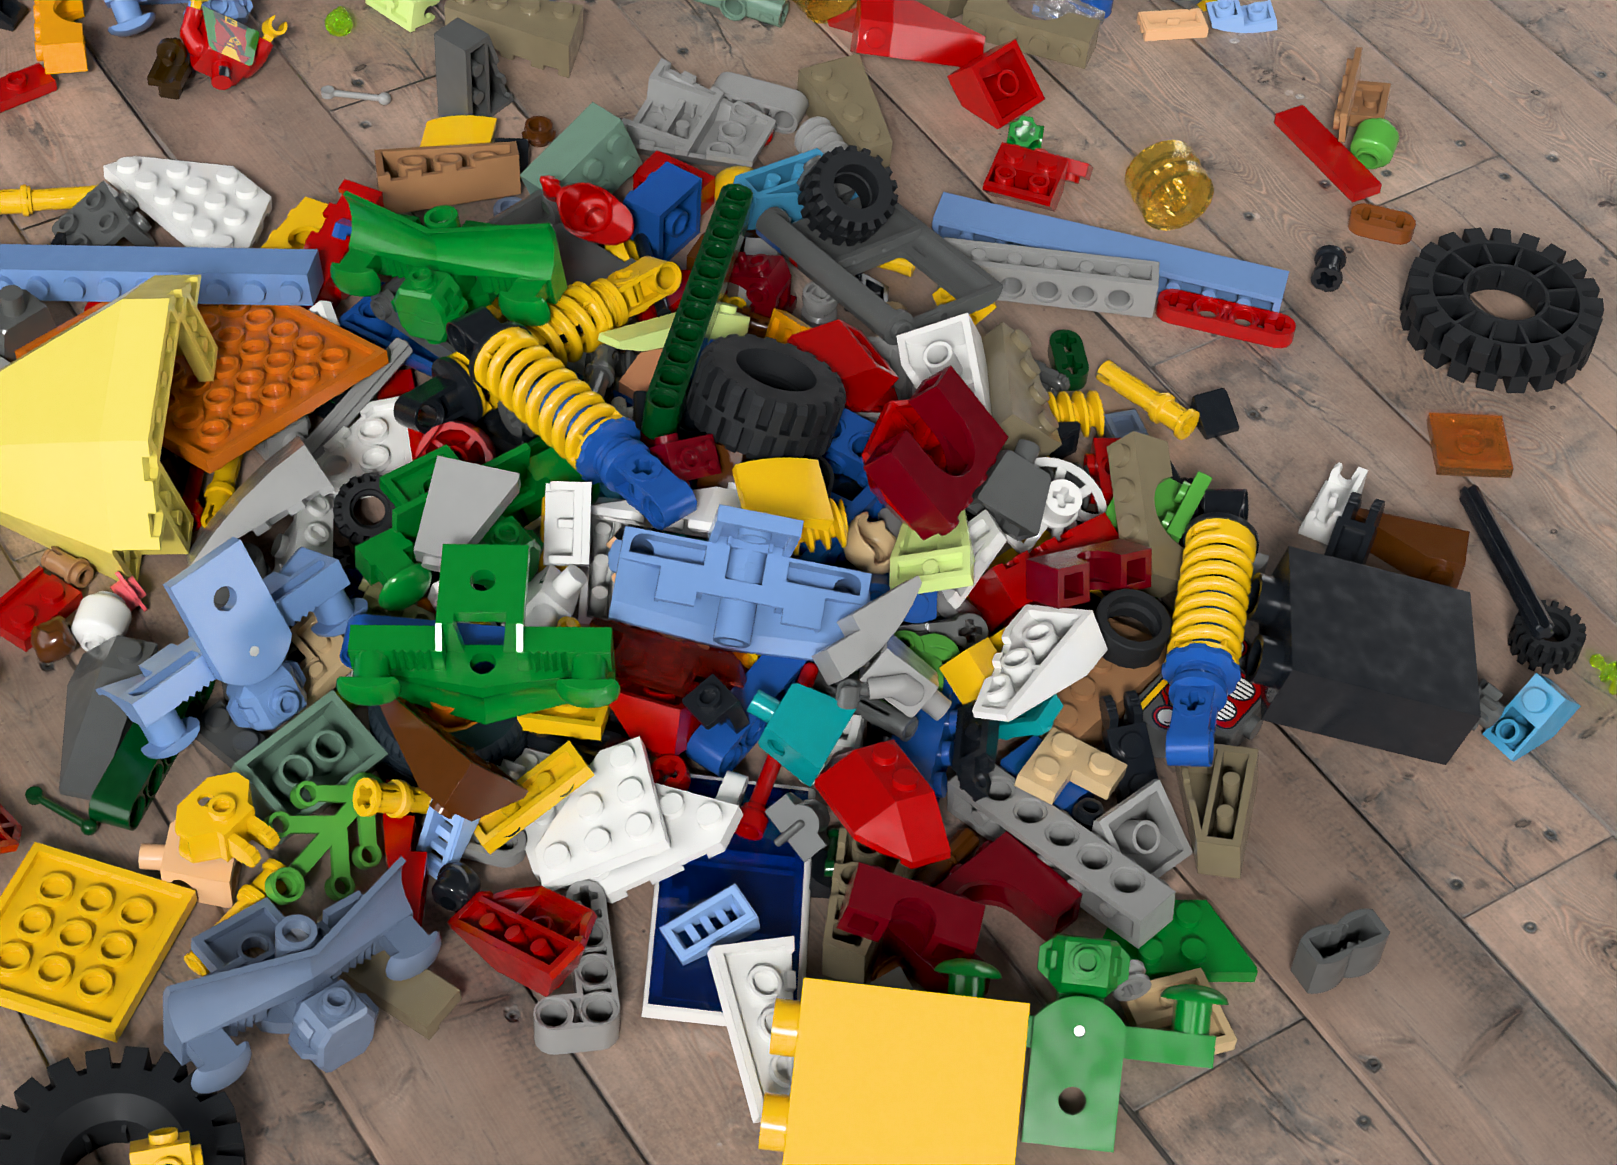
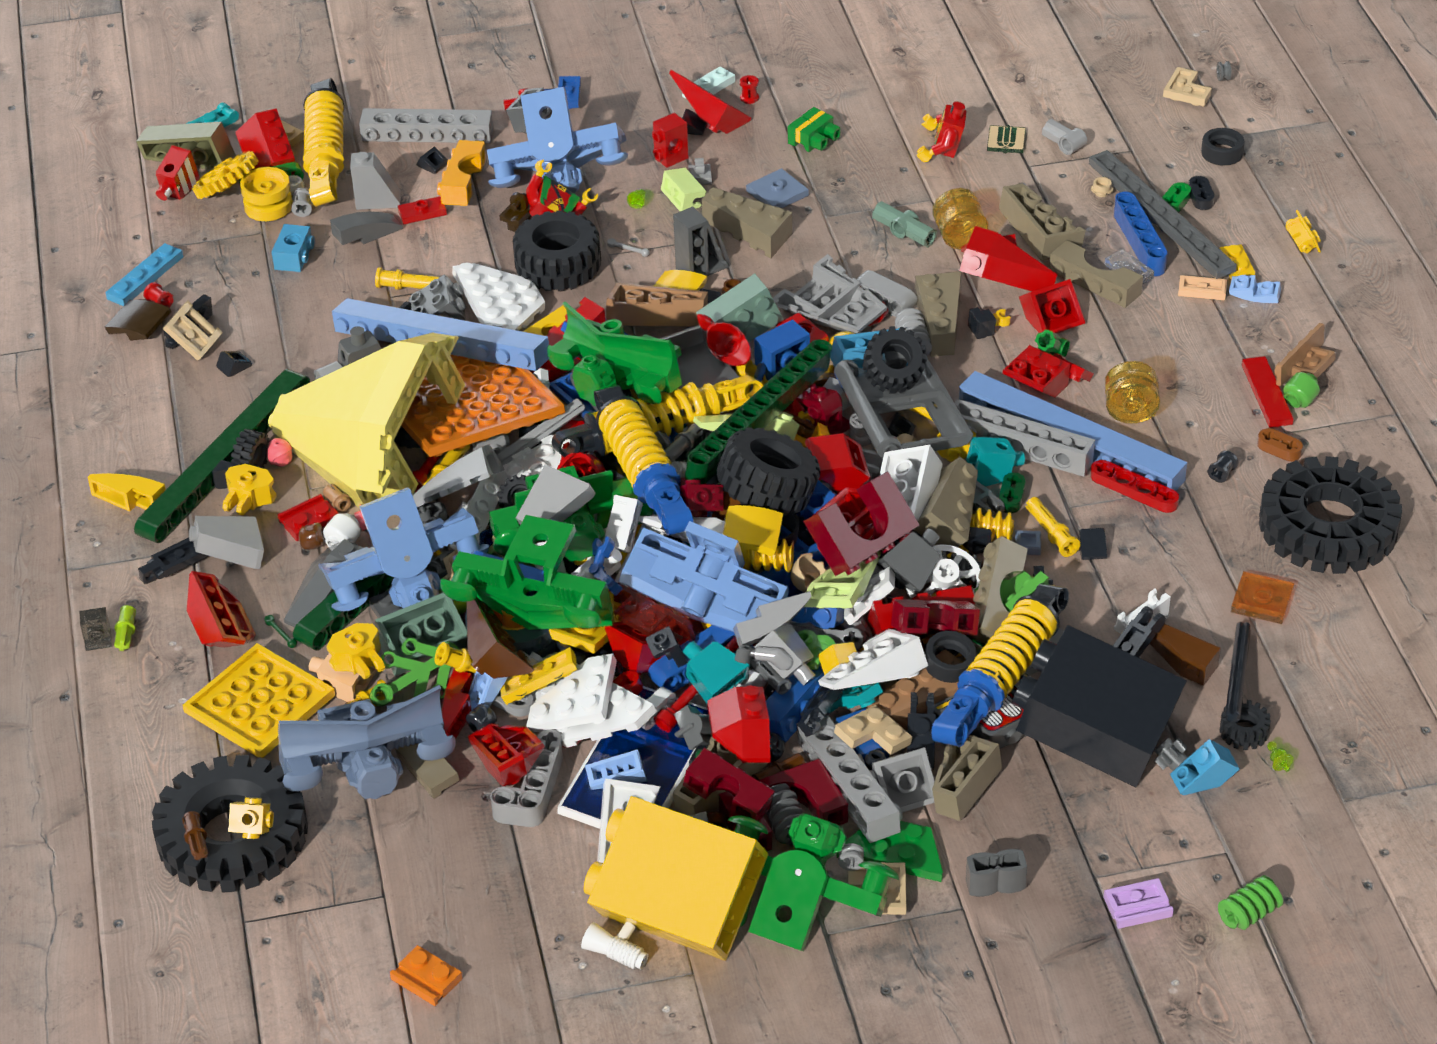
camera: 25 degrees right, 5 degrees down
none -> black tyre [513,210,601,292]
none -> blue piece [589,536,623,596]
none -> dark grey piece [766,784,804,845]
none -> teal torso [966,437,1025,487]
none -> black piece [968,307,1011,339]
none -> lavender plate [1104,878,1173,929]

